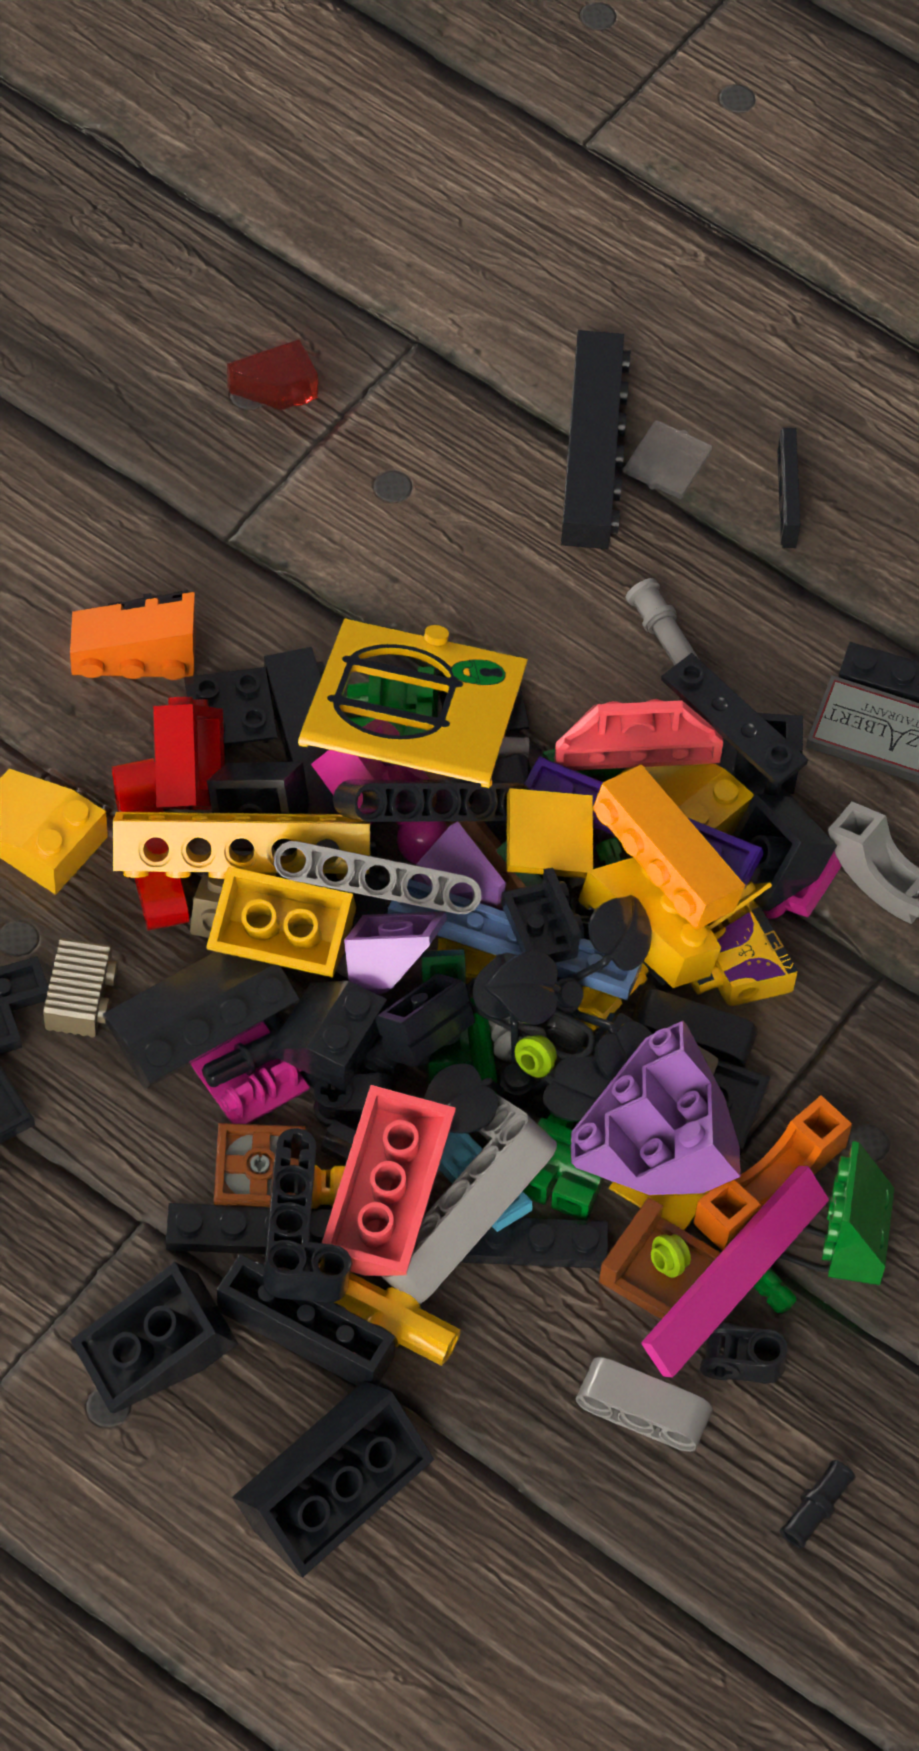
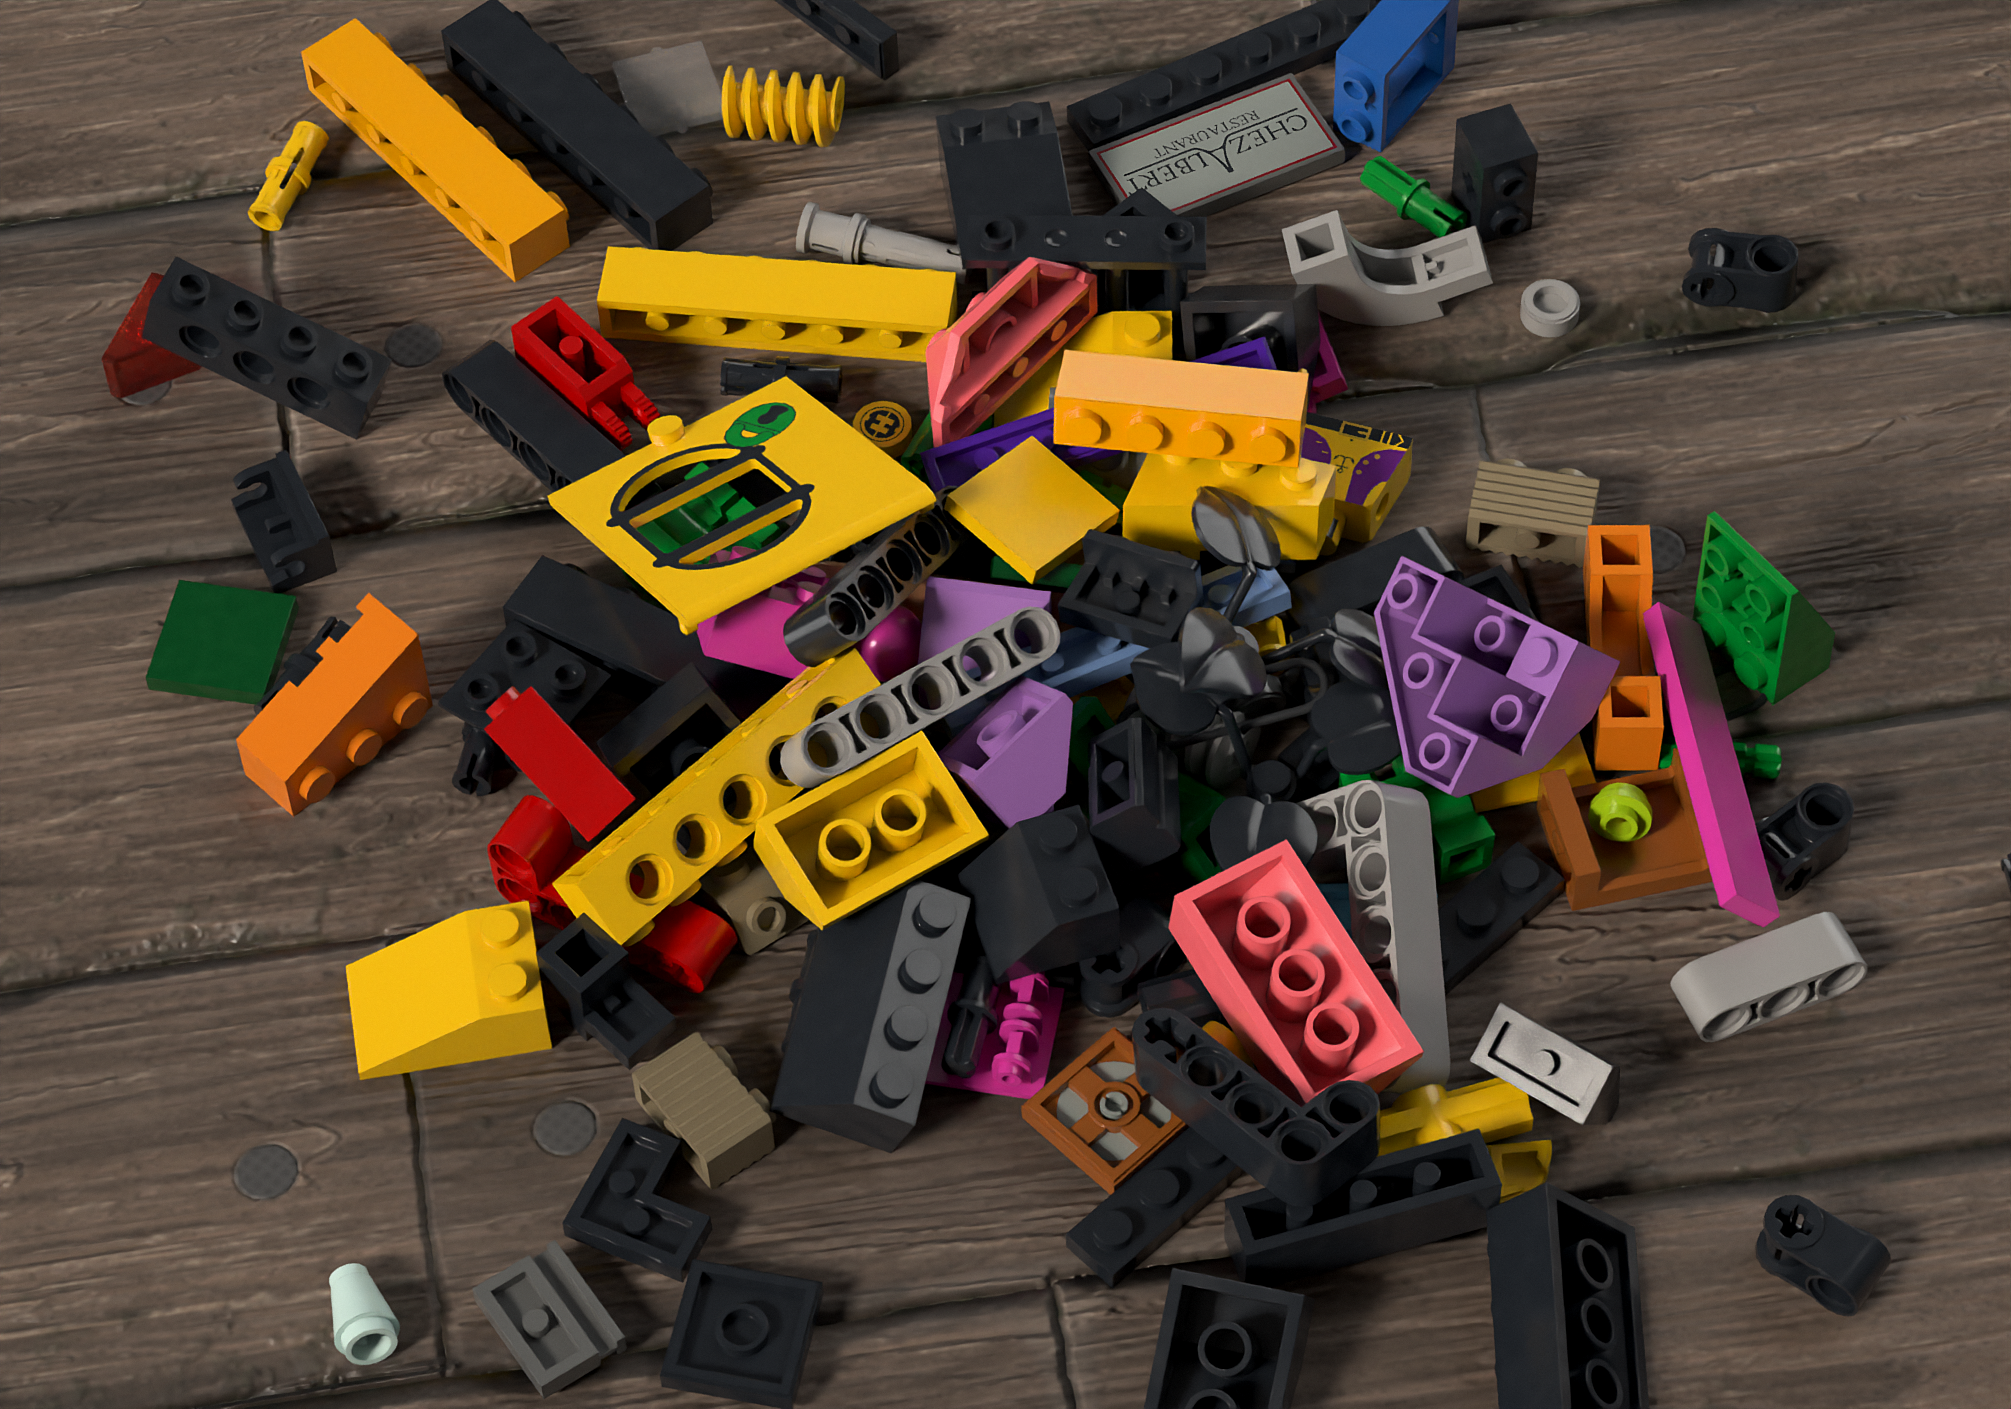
camera: 40 degrees left, 5 degrees down
lime plate [514,1035,557,1078] -> none
none -> black brick [142,257,392,440]
none -> dark green tile [145,580,299,705]
none -> black hinge [231,450,337,594]
none -> yellow pin [248,121,329,231]
none -> light orange brick [301,18,570,283]
none -> black beam [442,339,664,511]
none -> red hinge [511,296,660,451]
none -> black brick [536,913,677,1070]
none -> yellow brick [597,246,958,362]
none -> black pin [720,356,843,403]
none -> yellow piece [721,65,845,147]
none -> yellow tile [853,401,913,458]
none -> black slope [936,101,1072,270]
none -> dark tan brick [1466,459,1600,568]
none -> tile [1470,1003,1620,1125]
none -> yellow tile [1486,1140,1552,1204]
none -> black piece [1755,1195,1891,1317]

